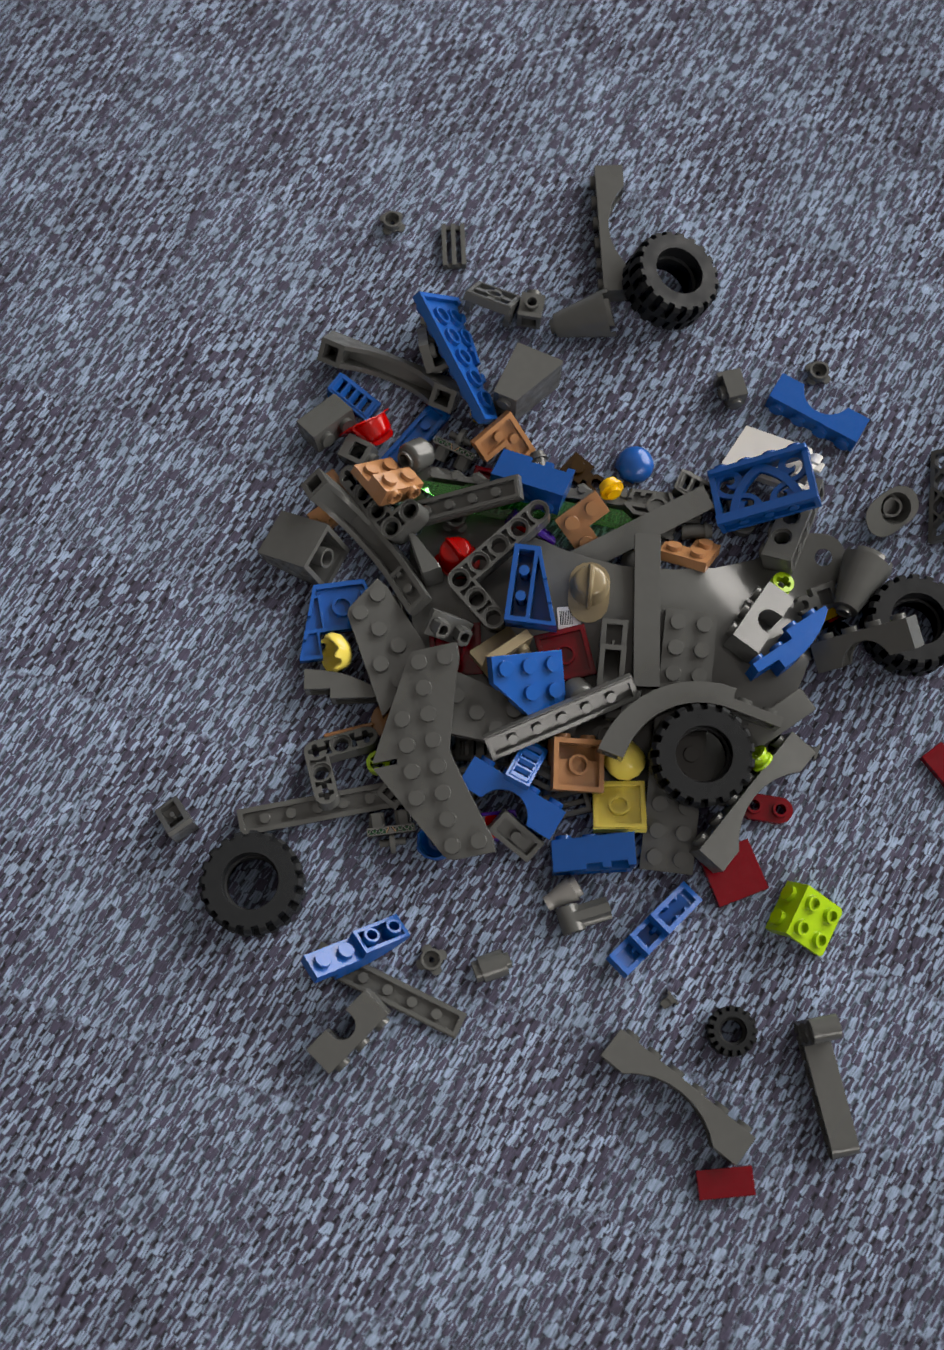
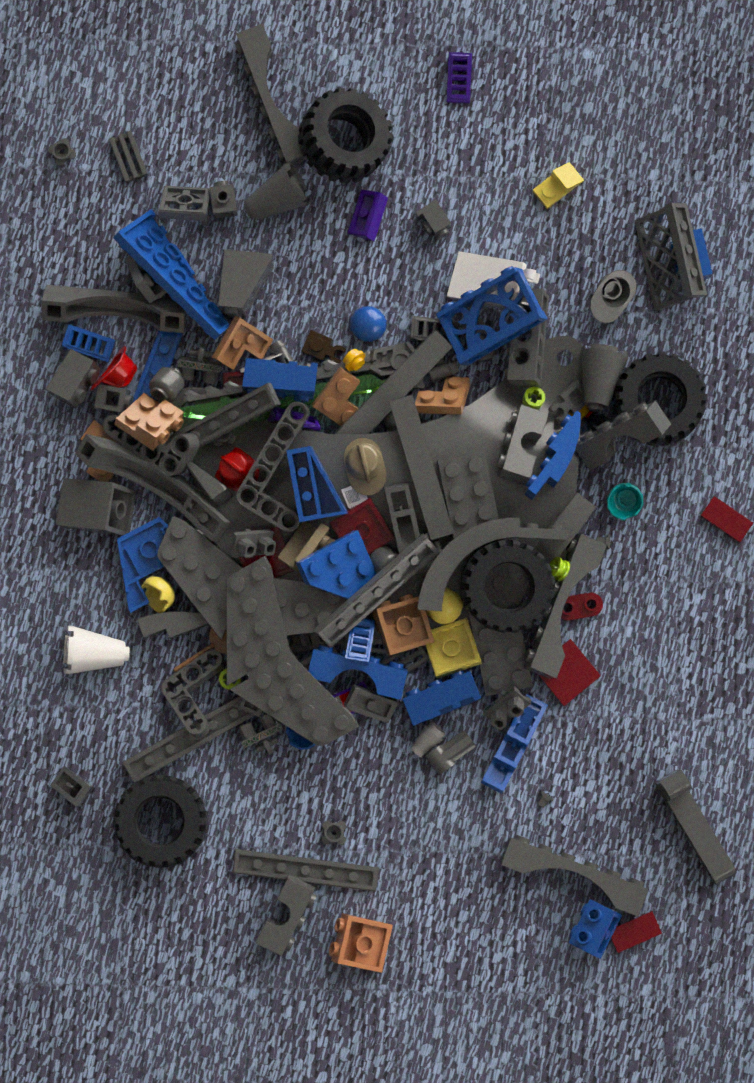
camera: 15 degrees left, 10 degrees up
blue slope [301,914,410,984] -> none
dark grey brick [471,949,513,983] -> none
black tyre [705,1005,758,1057] -> none
blue arch [765,373,870,452] -> none
lime bracket [765,881,842,956] -> none
dark grey plate [804,361,831,386] -> none
none -> white cone [63,626,129,674]
none -> nougat plate [329,913,393,973]
none -> dark purple slope [347,189,388,242]
none -> dark purple slope [447,52,472,104]
none -> dark grey hips [483,686,531,730]
none -> light yellow slope [532,162,584,209]
none -> blue brick [569,899,622,959]
none -> teal hair [607,483,643,520]

